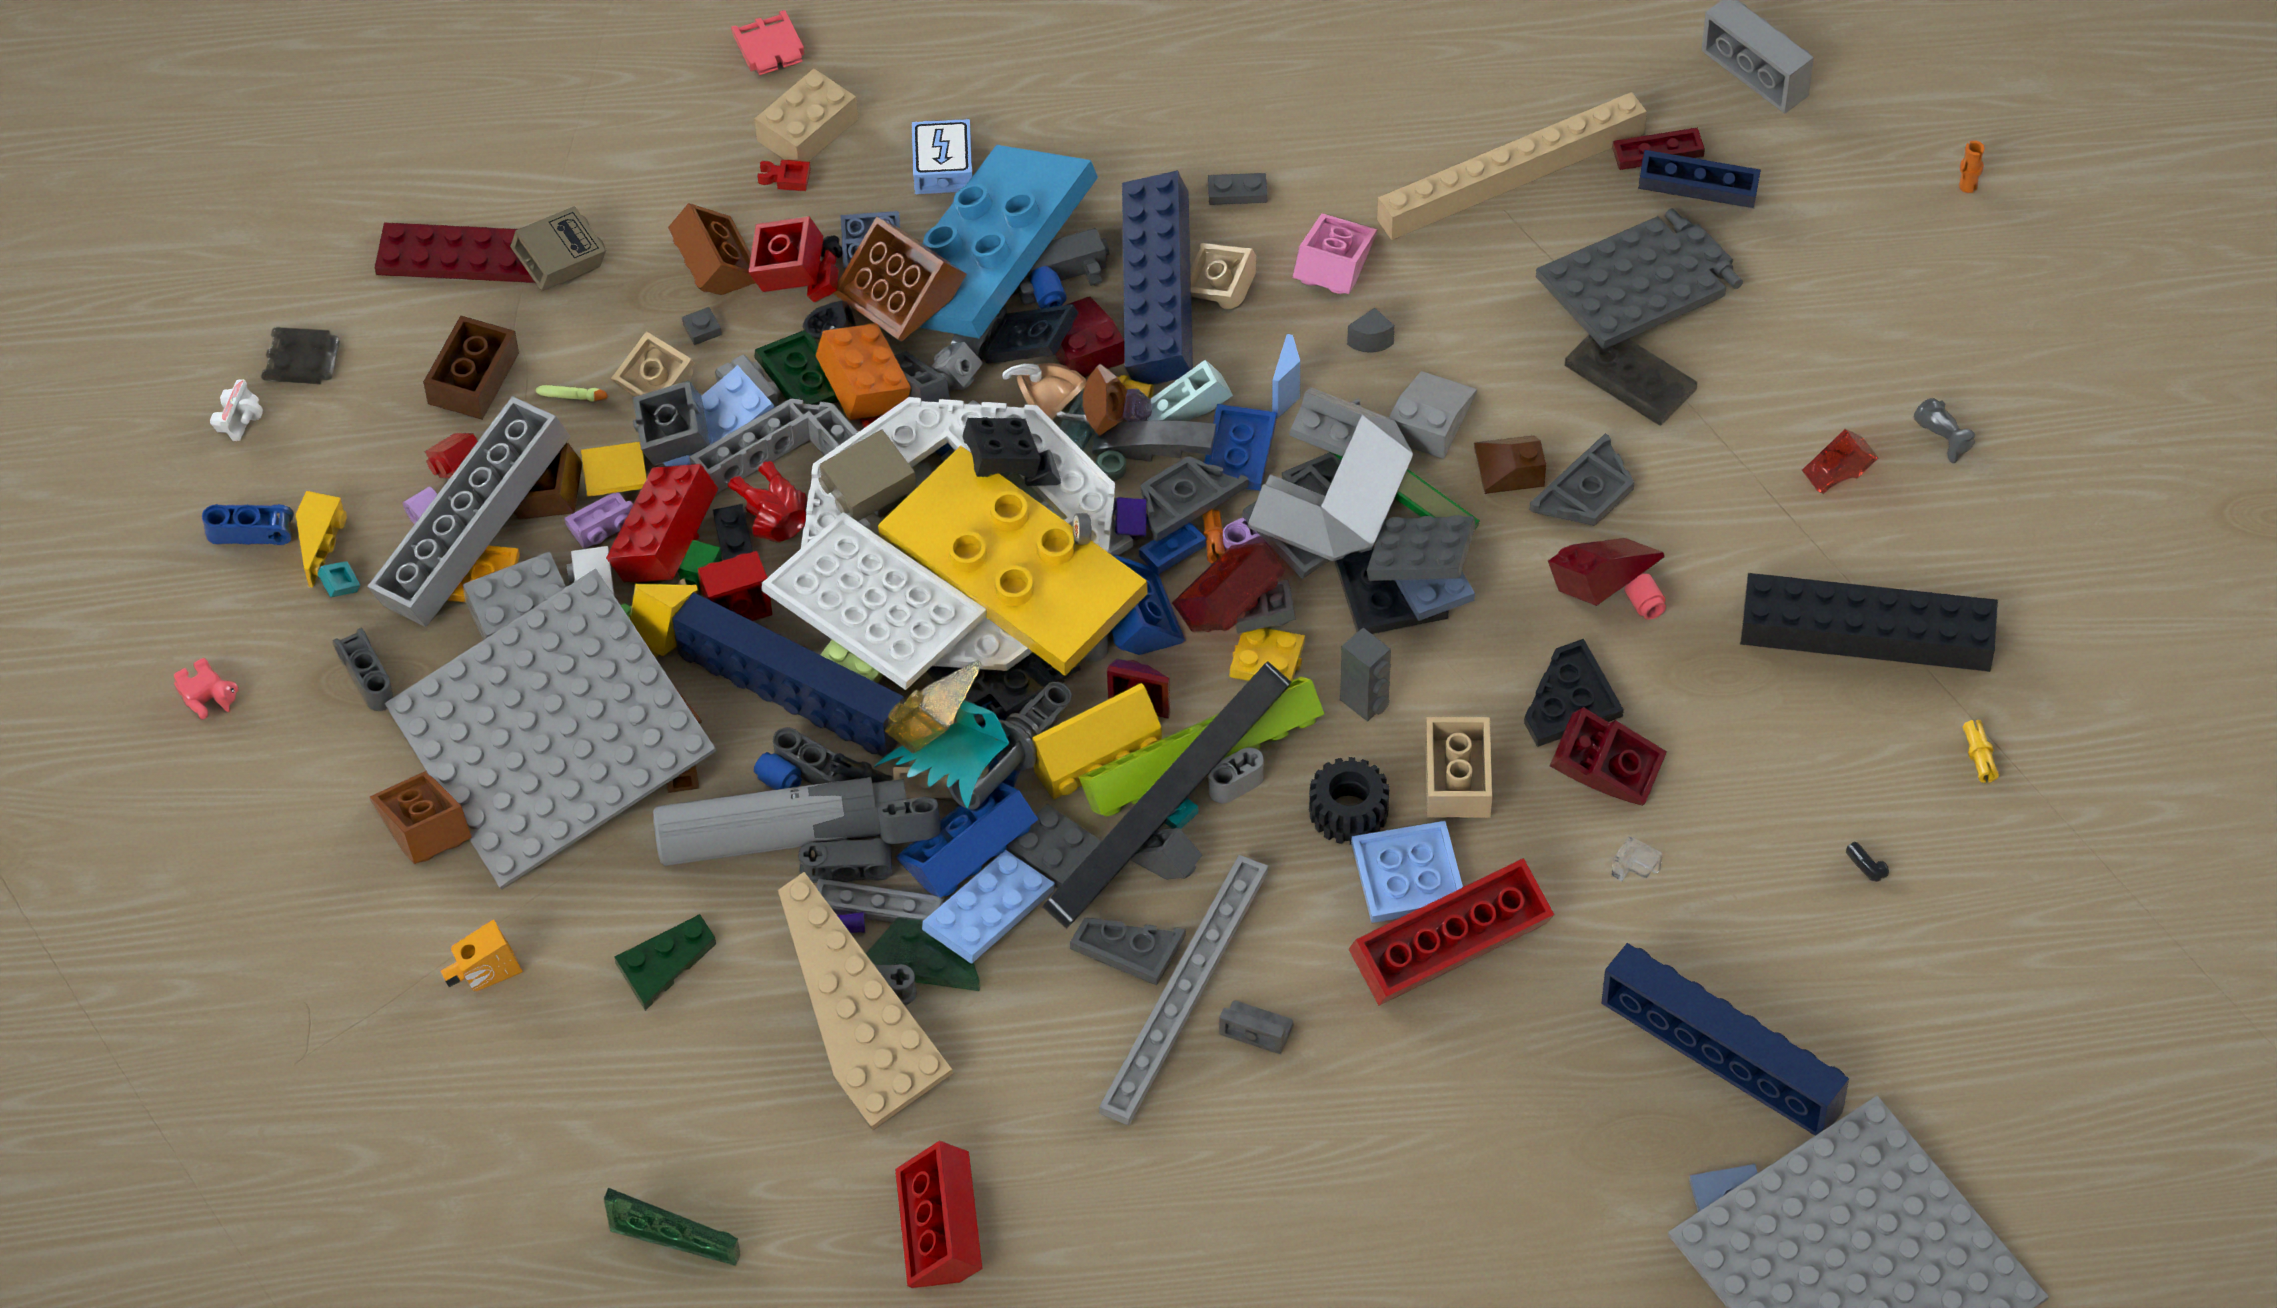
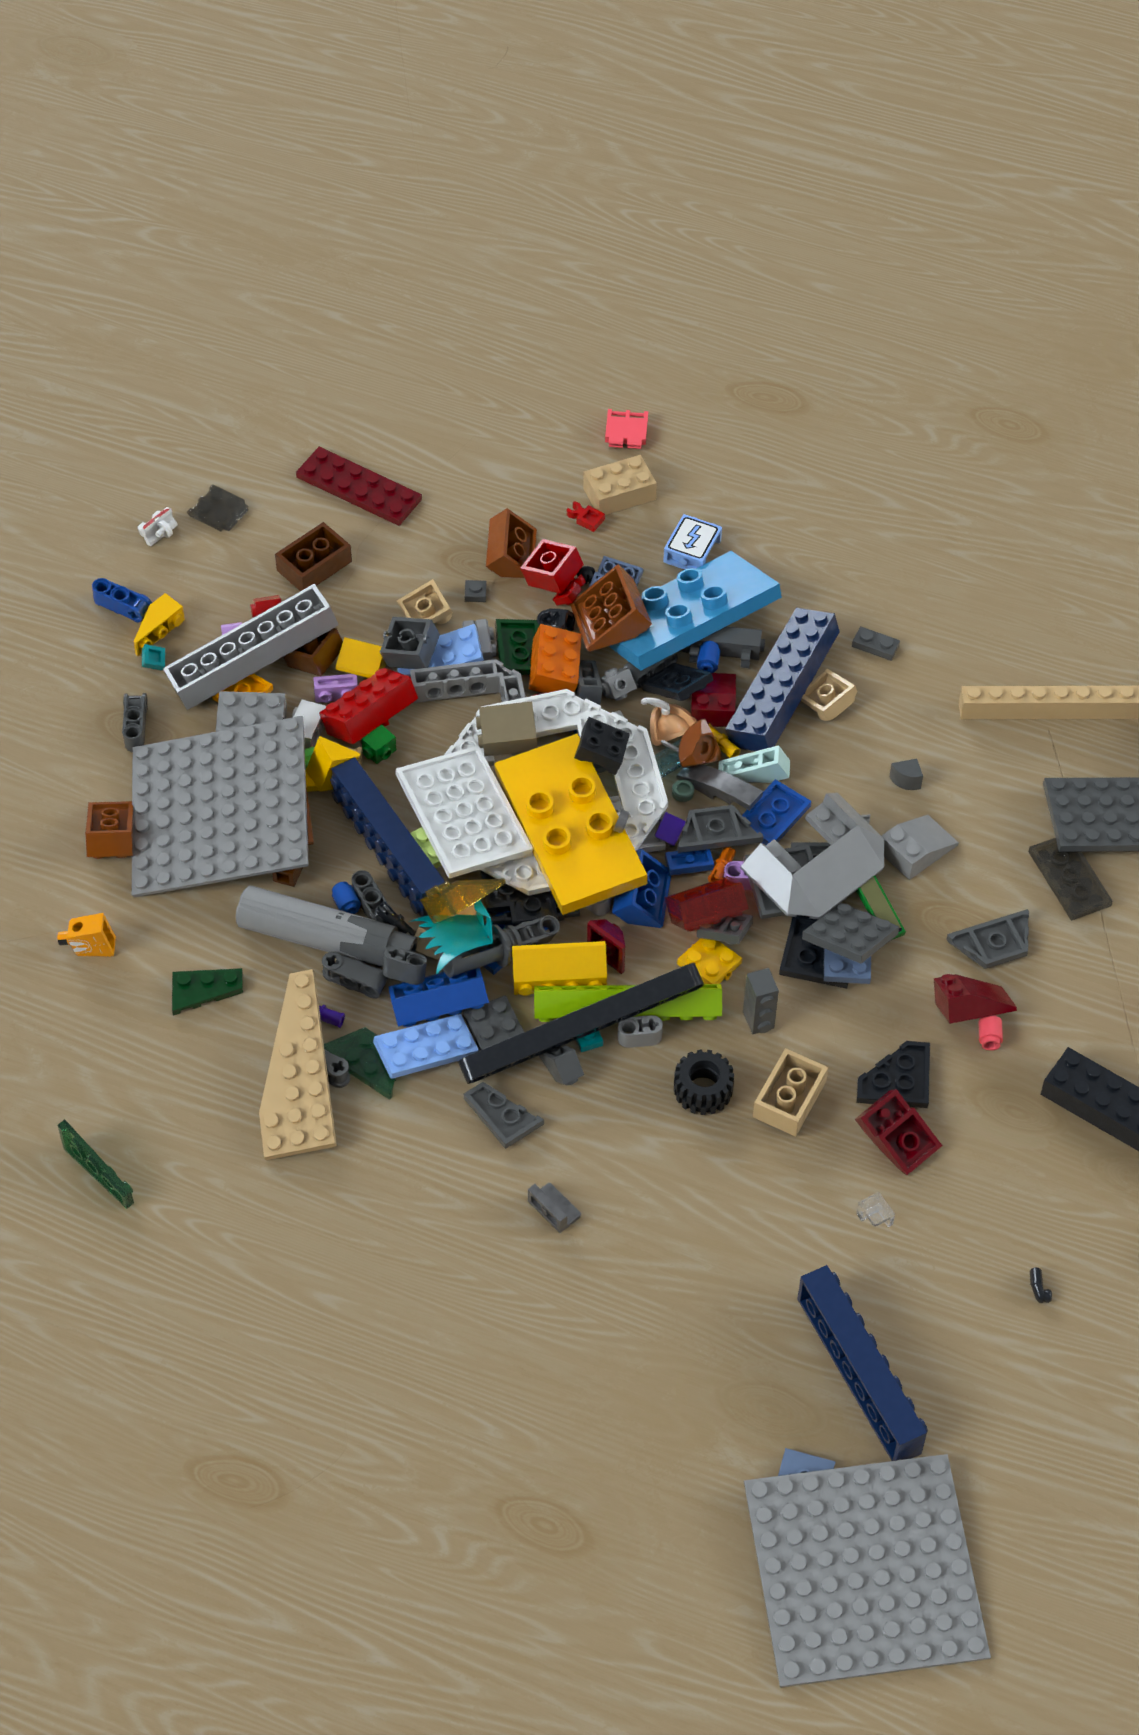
camera: 25 degrees right, 0 degrees up
coral animal [174,658,239,720] -> none
dark tan brick [510,206,606,291] -> none
yellowish green piece [535,385,608,402] -> none
red brick [697,551,773,621] -> none
black plate [713,504,753,561] -> none
red piece [728,461,808,543] -> none
light grey tile [816,879,945,927] -> none
red slope [895,1140,983,1288] -> none
black slope [1024,449,1061,486] -> none
light grey plate [1099,855,1268,1126] -> none
clear purple plate [1123,389,1152,422] -> none
light blue slope [1272,334,1300,418] -> none
bright pink slope [1293,213,1377,294] -> none
red brick [1348,858,1555,1006] -> none
light blue plate [1351,821,1463,923] -> none
reddish brown slope [1474,435,1546,494] -> none

